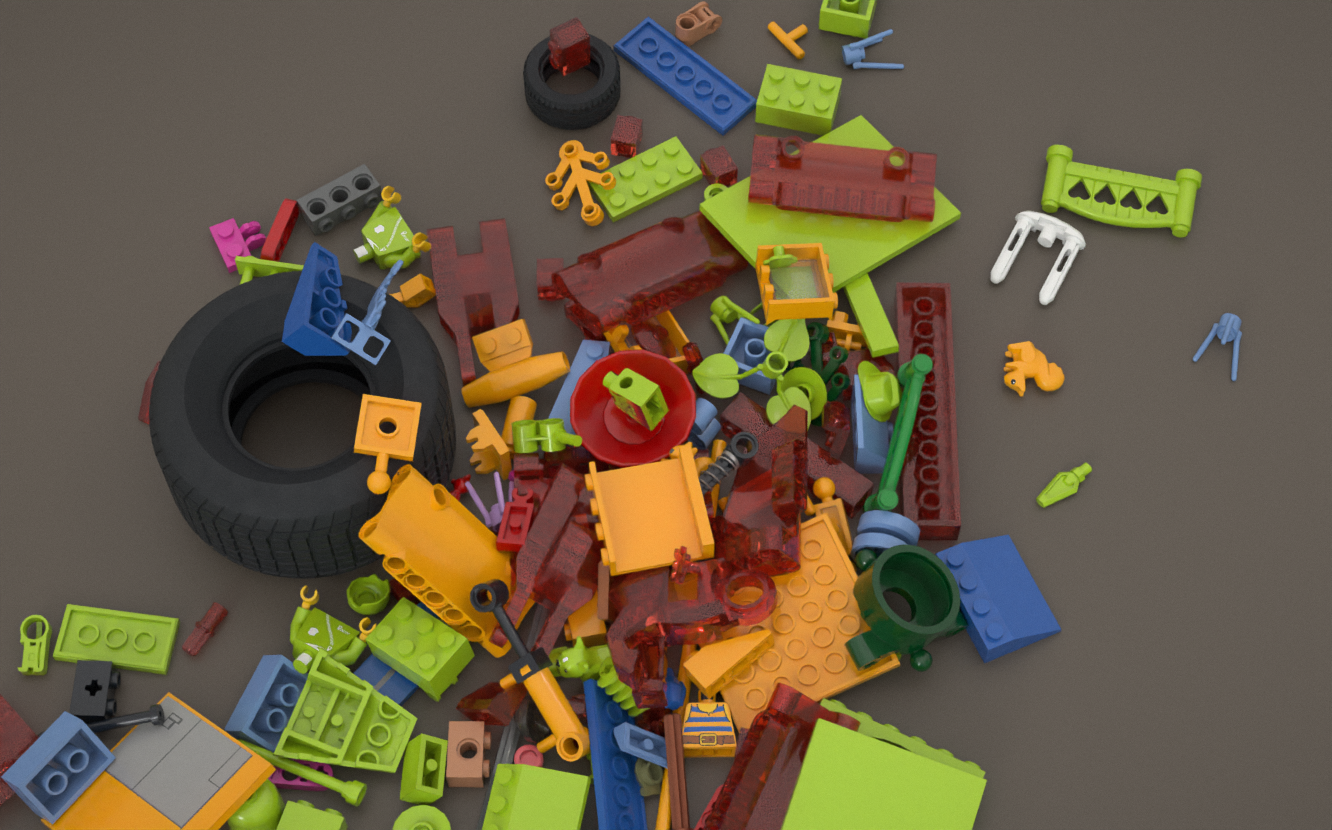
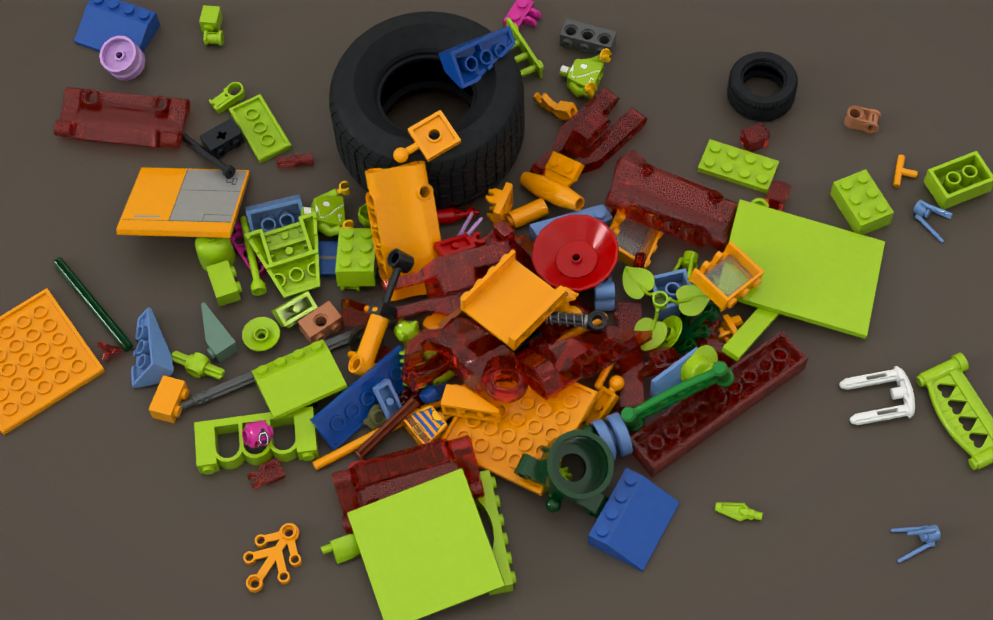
camera: 55 degrees right, 0 degrees up
medium blue brick [1,711,116,824] -> none
red beam [260,198,300,262] -> none
medium blue piece [331,260,404,365] -> none
lime beam [511,418,582,453] -> none
coral tile [514,745,544,768] -> none
light orange plant [545,140,616,226] -> none
clear red brick [548,17,590,76] -> none
lime torso [603,368,669,431] -> none
blue tile [613,17,757,136] -> none
clear red dish [631,319,676,358] -> none
clear red plant [670,545,700,584] -> none
clear red panel [748,134,937,222] -> none
lime plant [763,246,798,269] -> none
light orange animal [1003,341,1065,397] -> none

